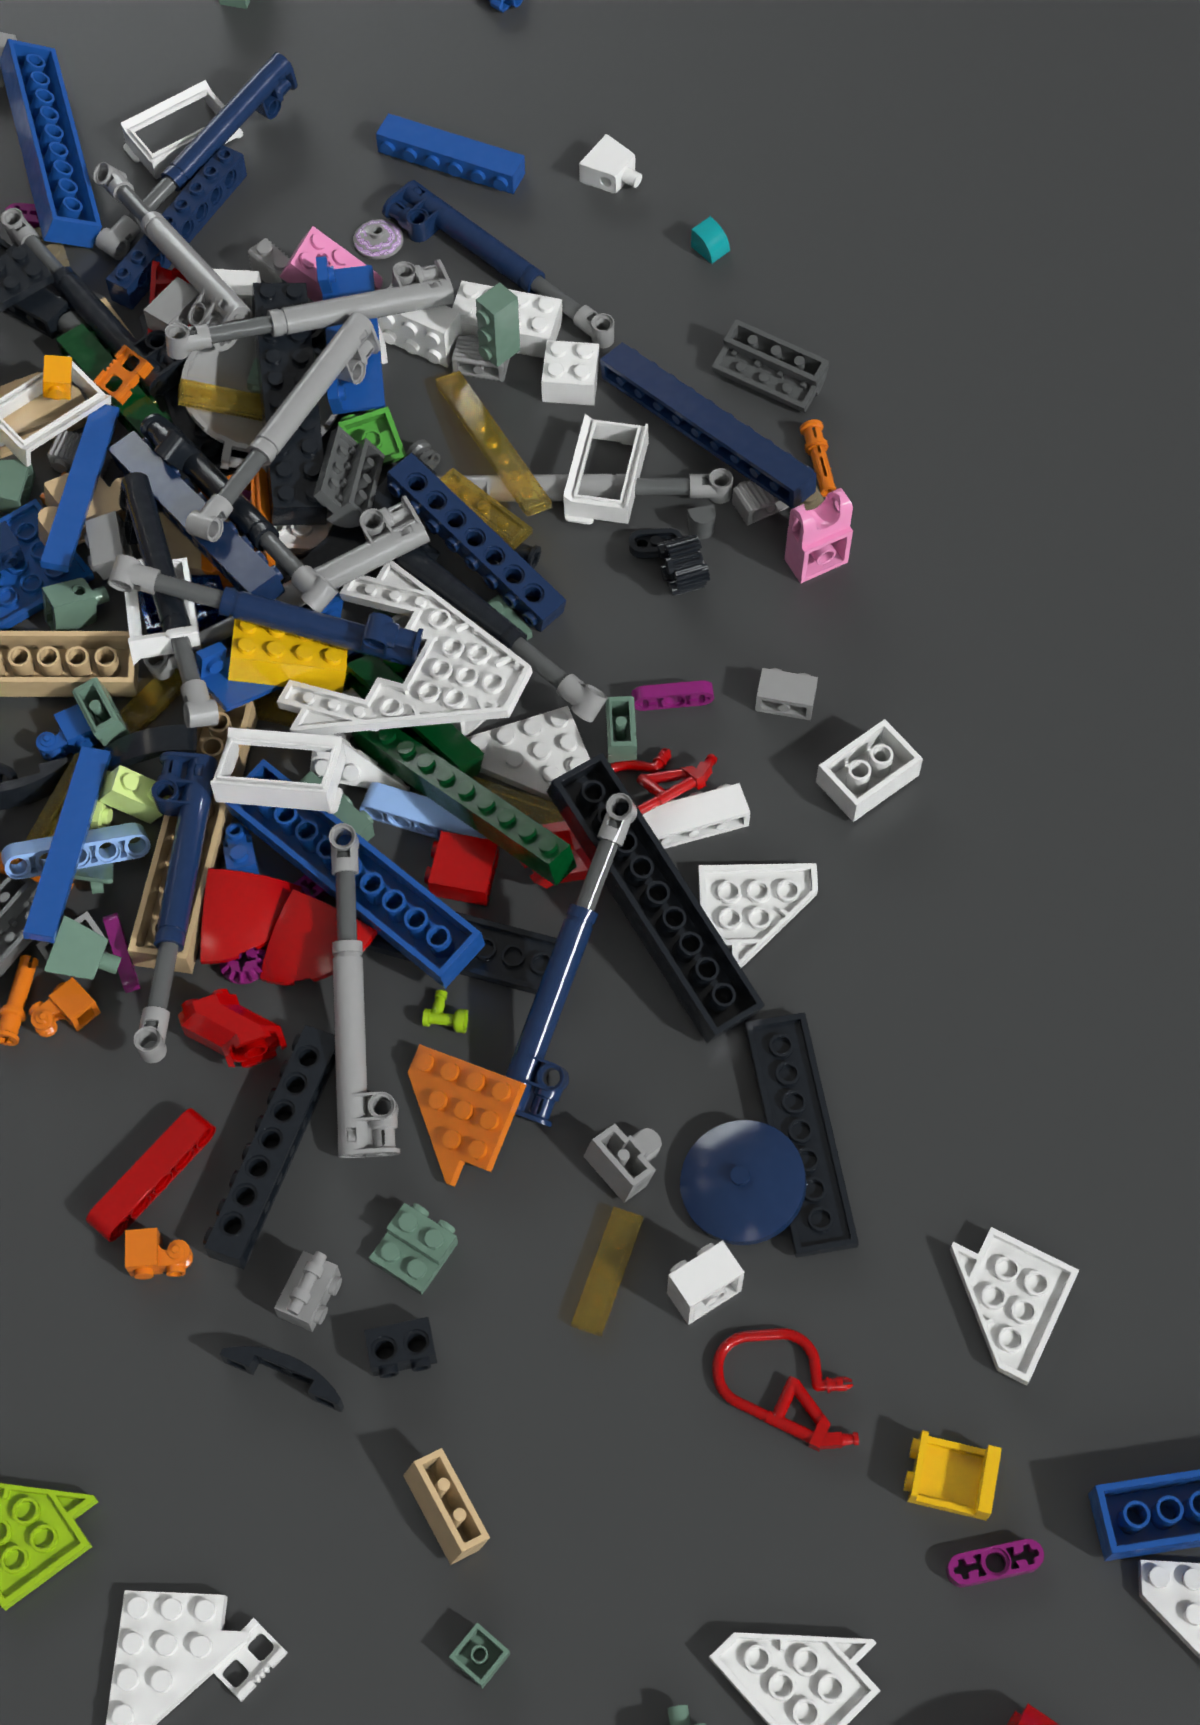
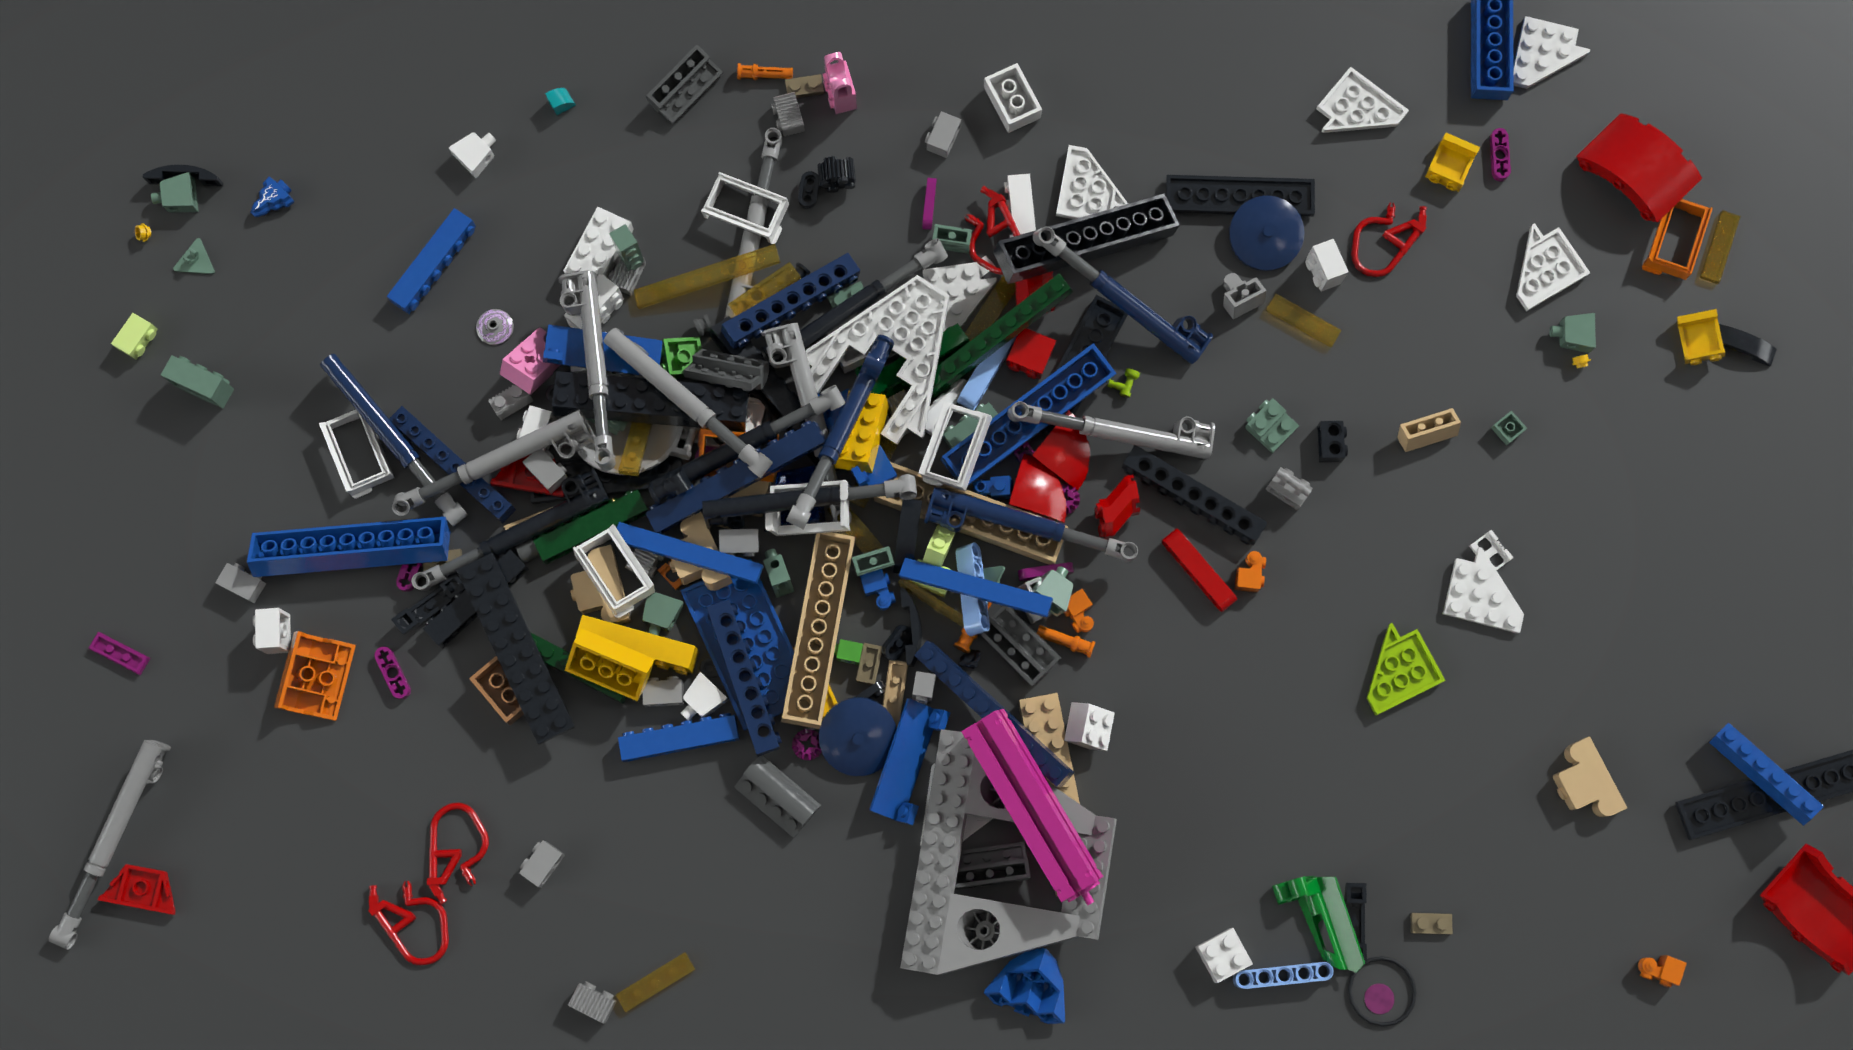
camera: 80 degrees left, 15 degrees up
light orange brick [43,355,72,400] -> none
orange piece [93,344,154,405] -> none
black slope [220,1346,344,1412] -> none
dark blue piece [382,180,614,349] -> none
orange wing [408,1044,526,1187] -> none
white brick [541,340,599,406] -> none
dark blue brick [600,342,816,509] -> none
dark grey brick [687,504,716,539] -> none

